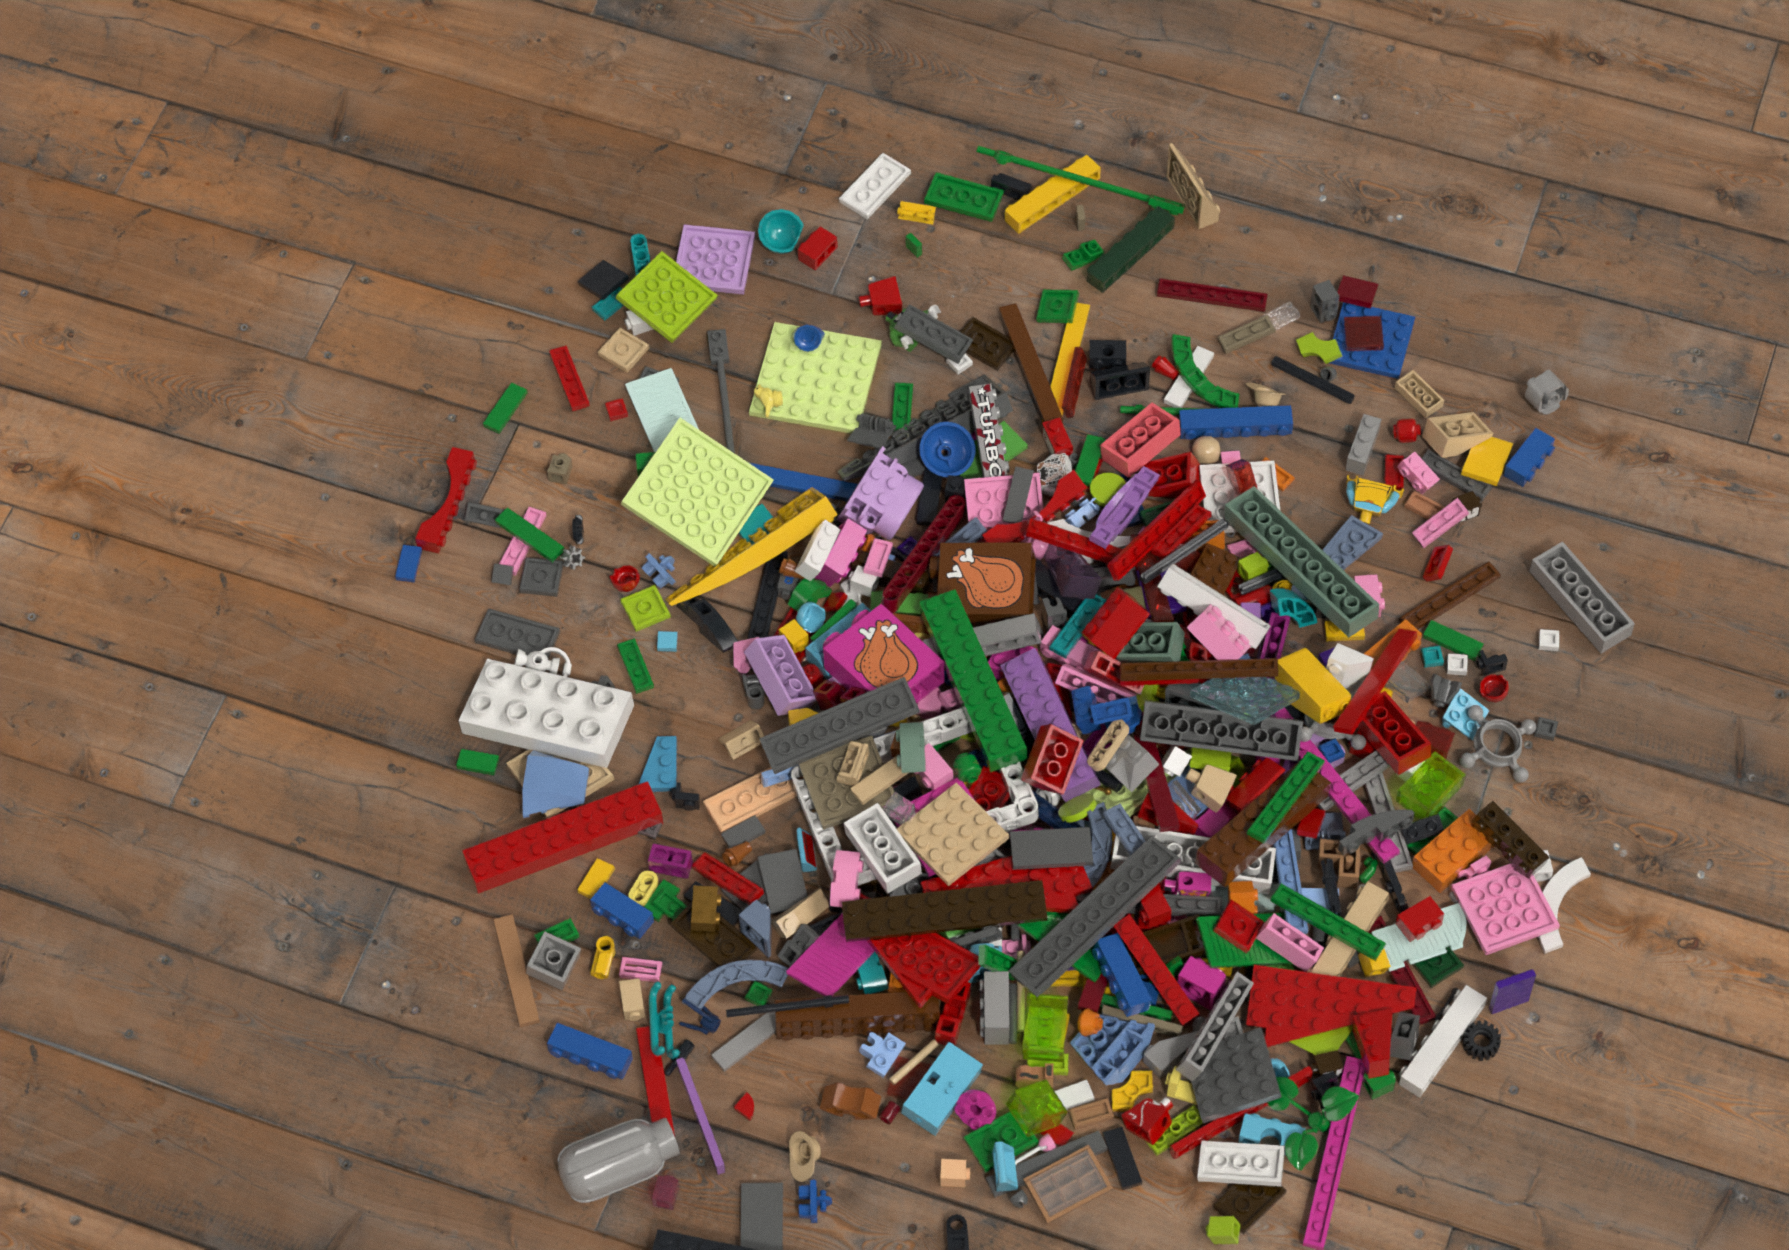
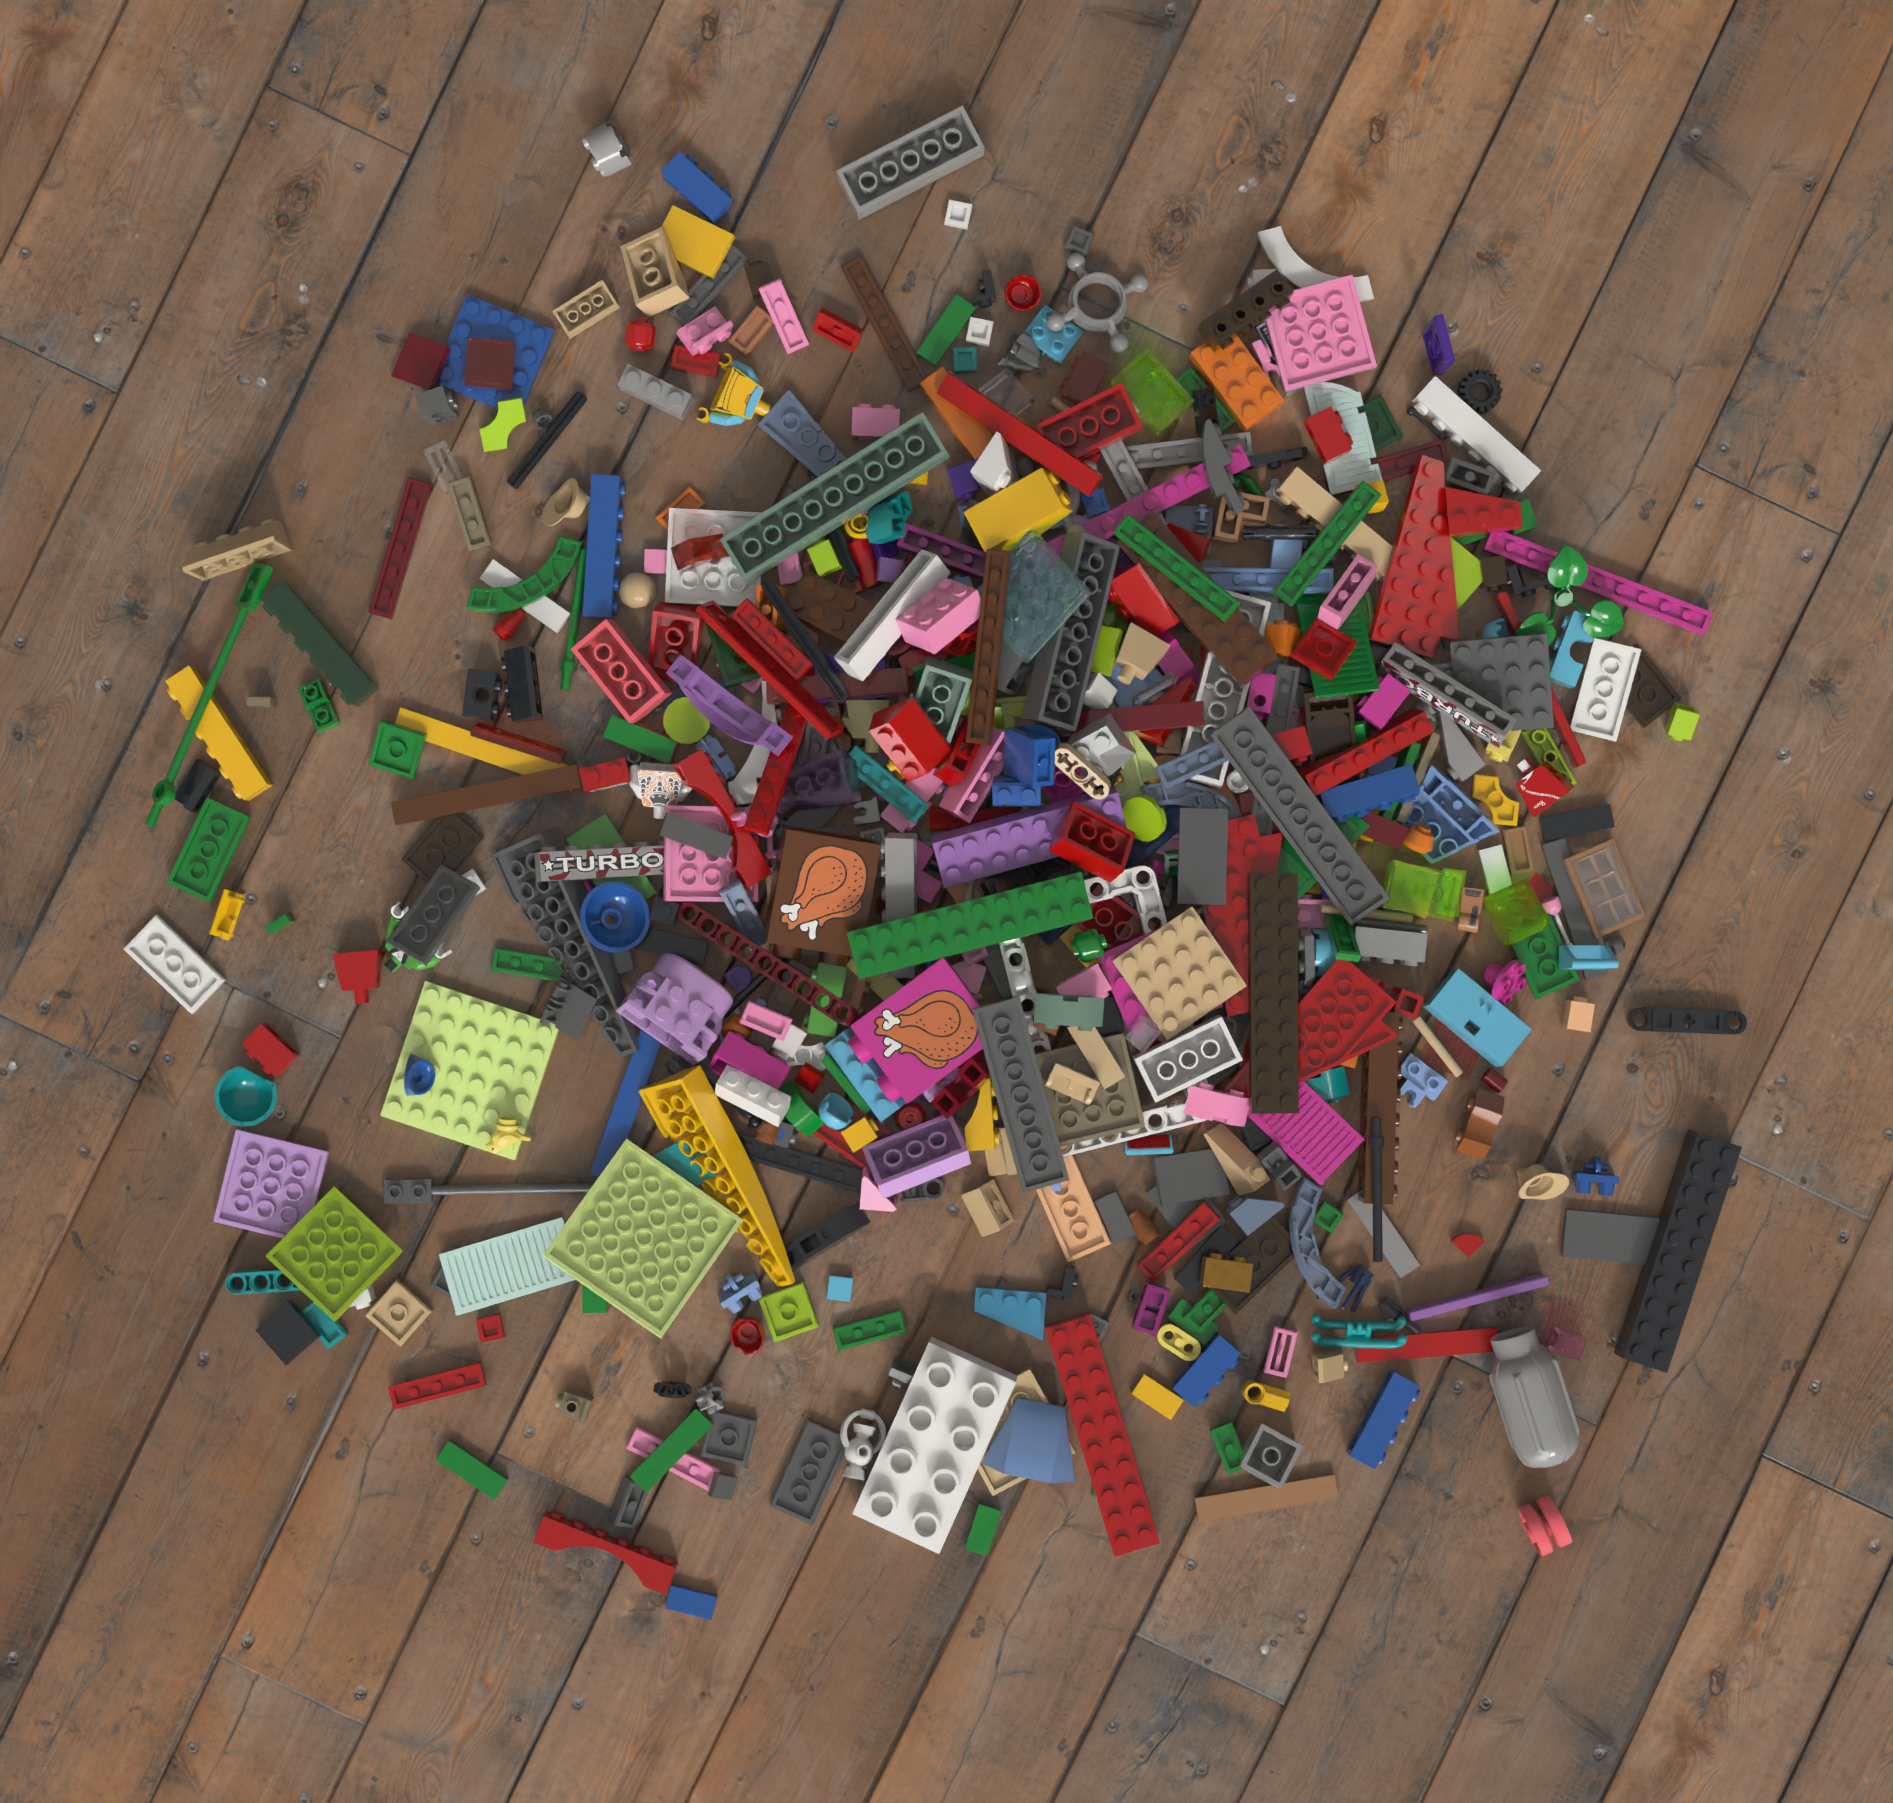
camera: 85 degrees left, 30 degrees up
none -> coral wheel [1517,1494,1572,1557]

